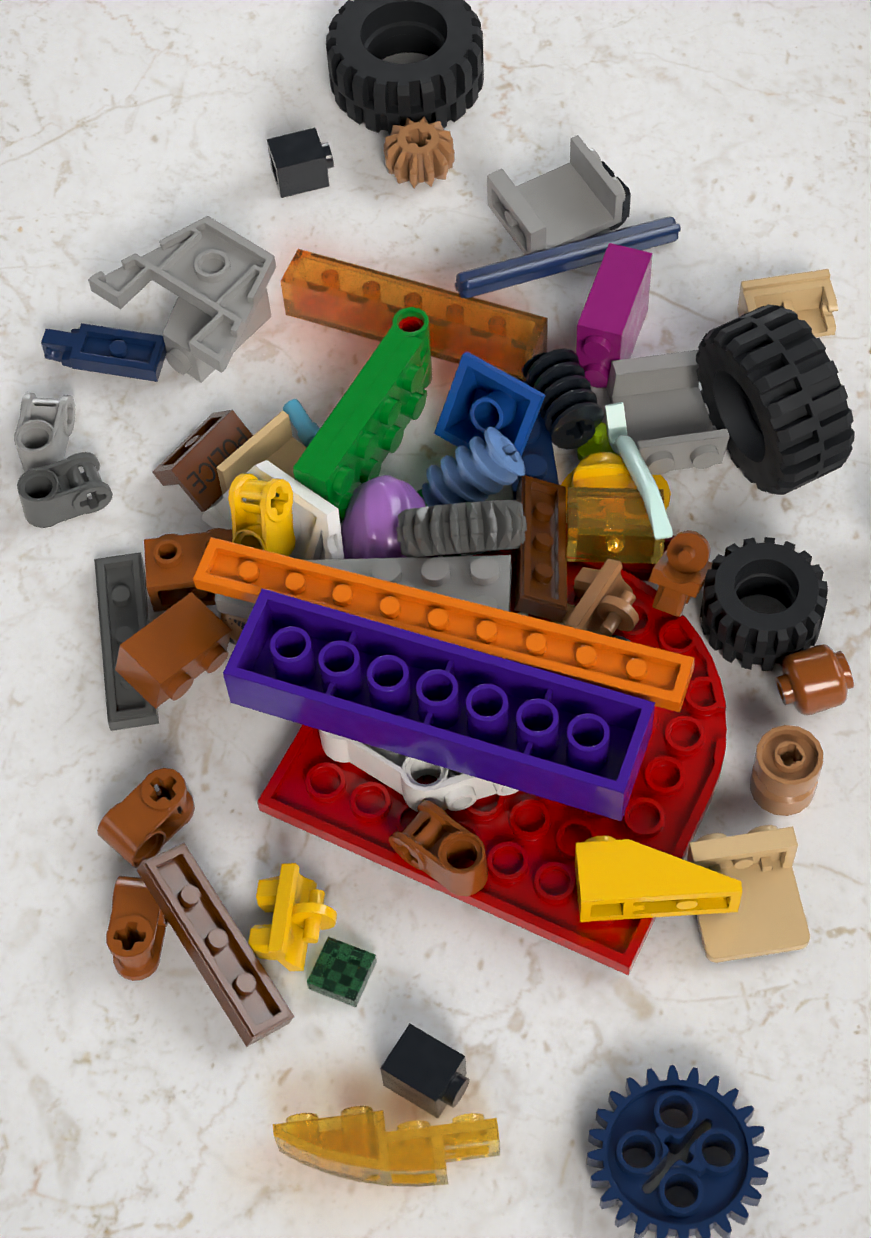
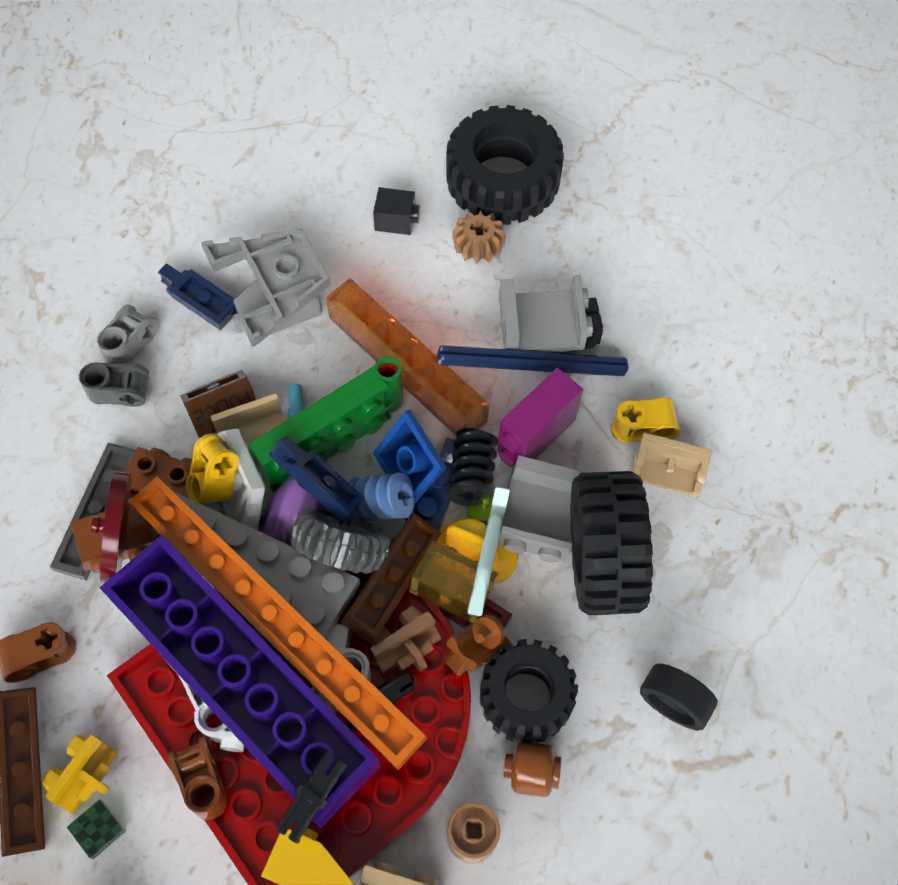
camera: 20 degrees right, 5 degrees up
none -> dark red piece [91,471,132,582]
none -> dark blue hinge [269,435,364,522]
none -> black pin [275,751,348,844]
none -> yellow piece [611,397,680,443]

